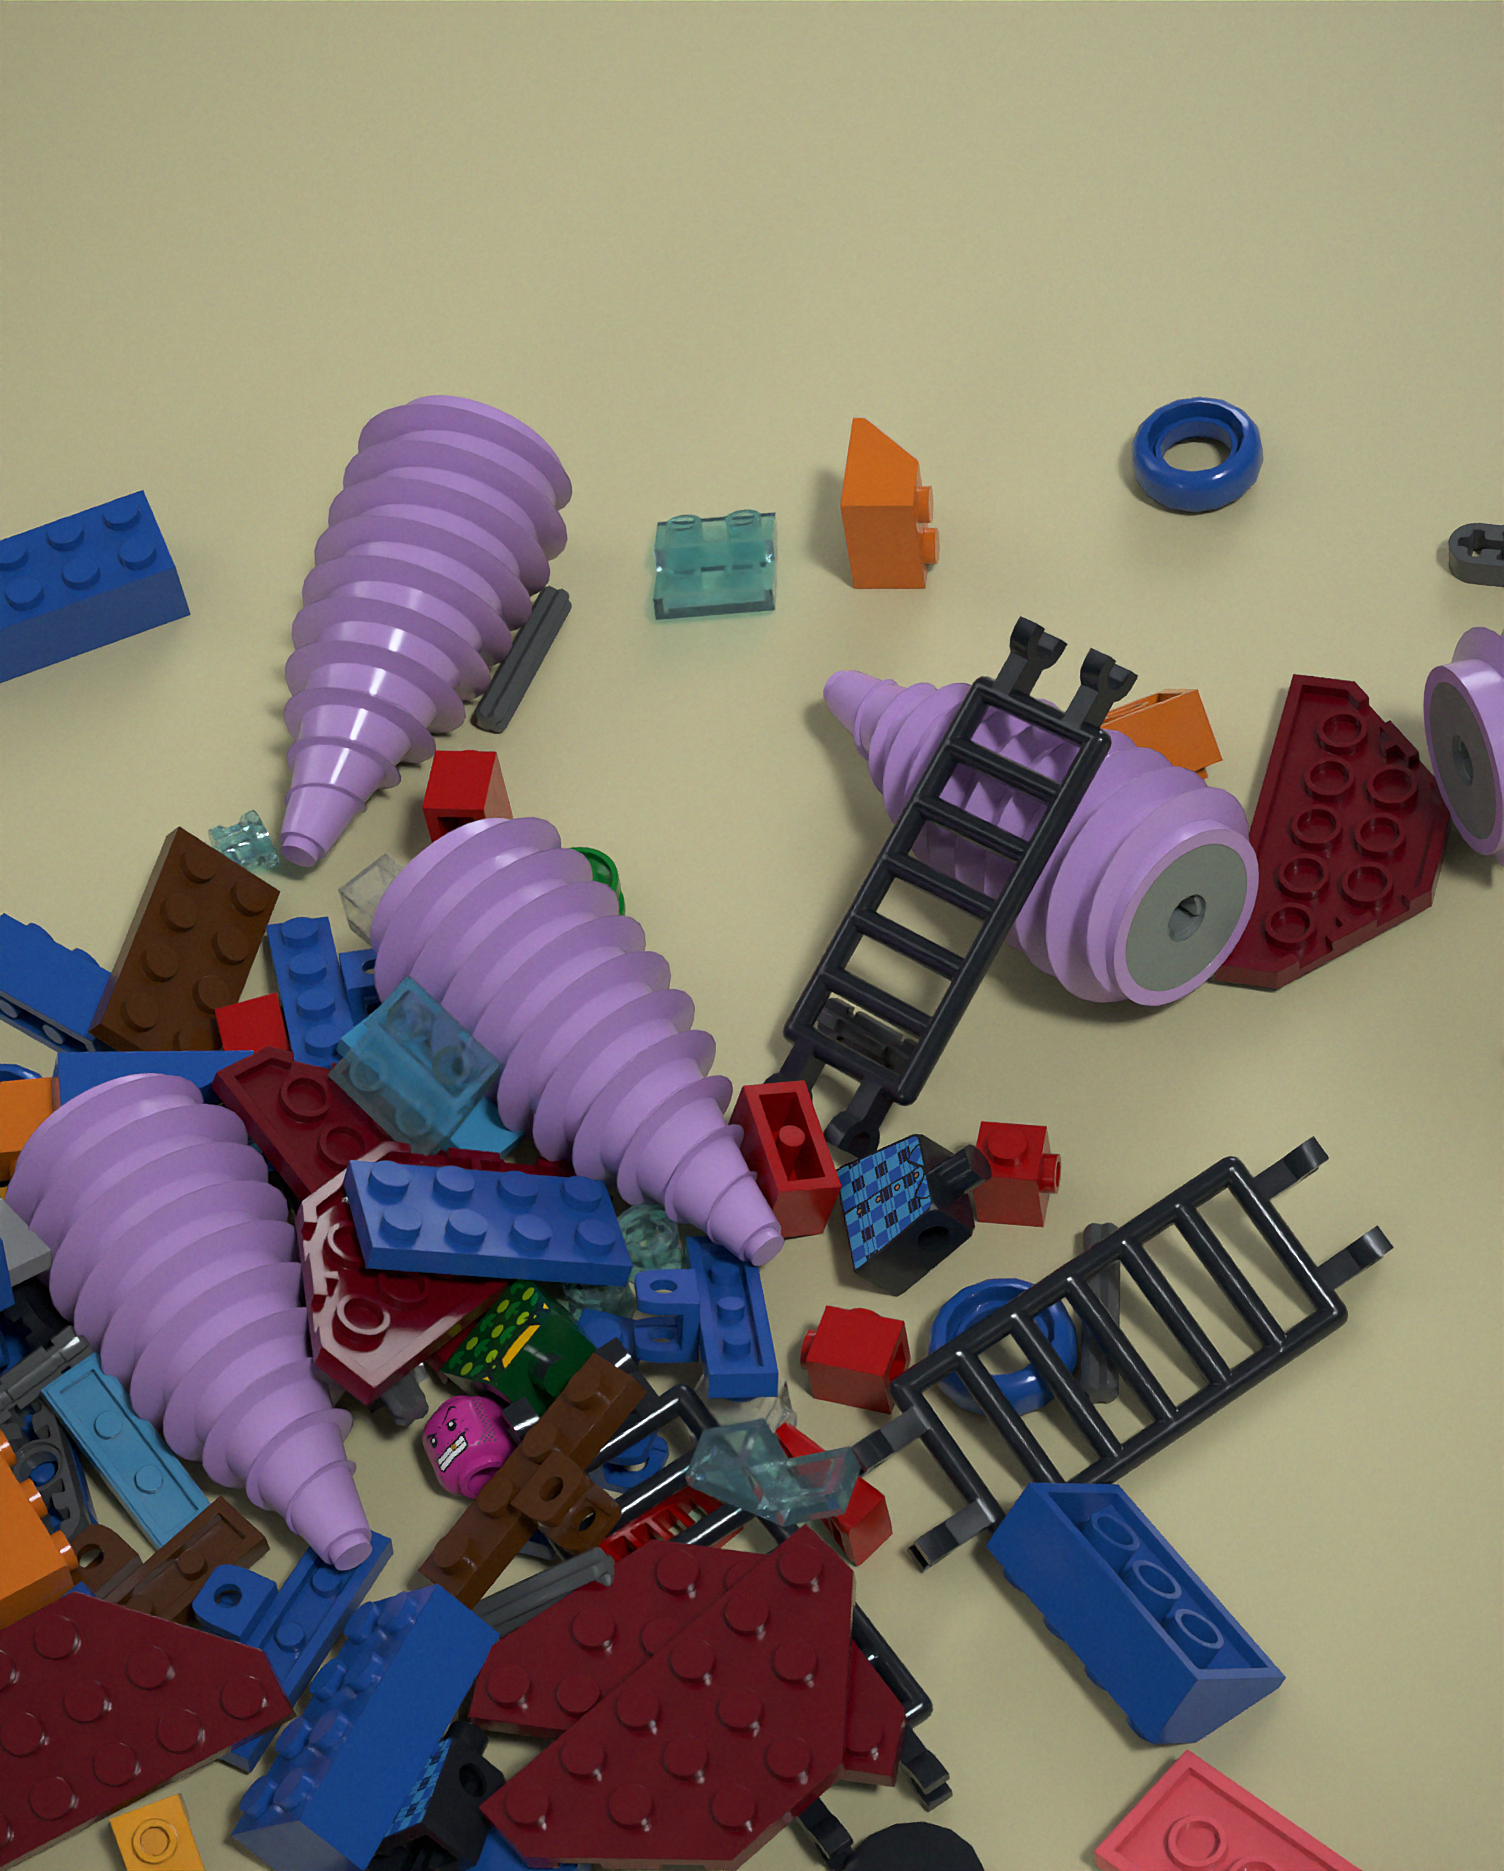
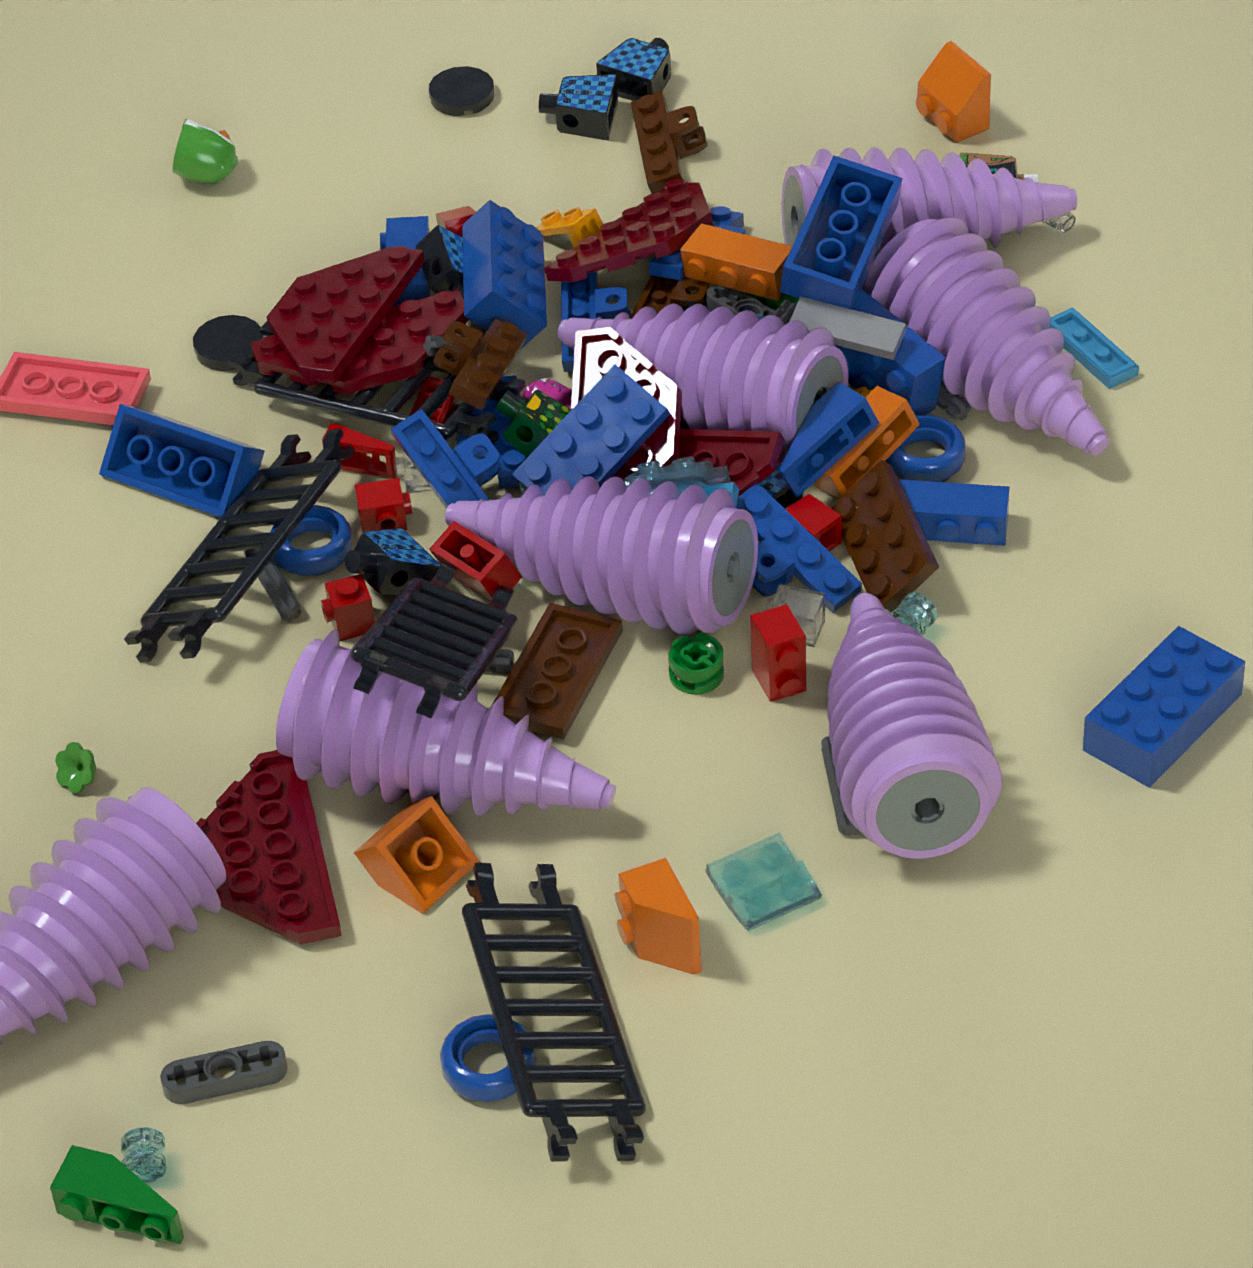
camera: 145 degrees right, 5 degrees down
clear light blue slope [685,1418,861,1526] -> none
none -> black bar [462,863,646,1162]
none -> reddish brown plate [493,603,623,740]

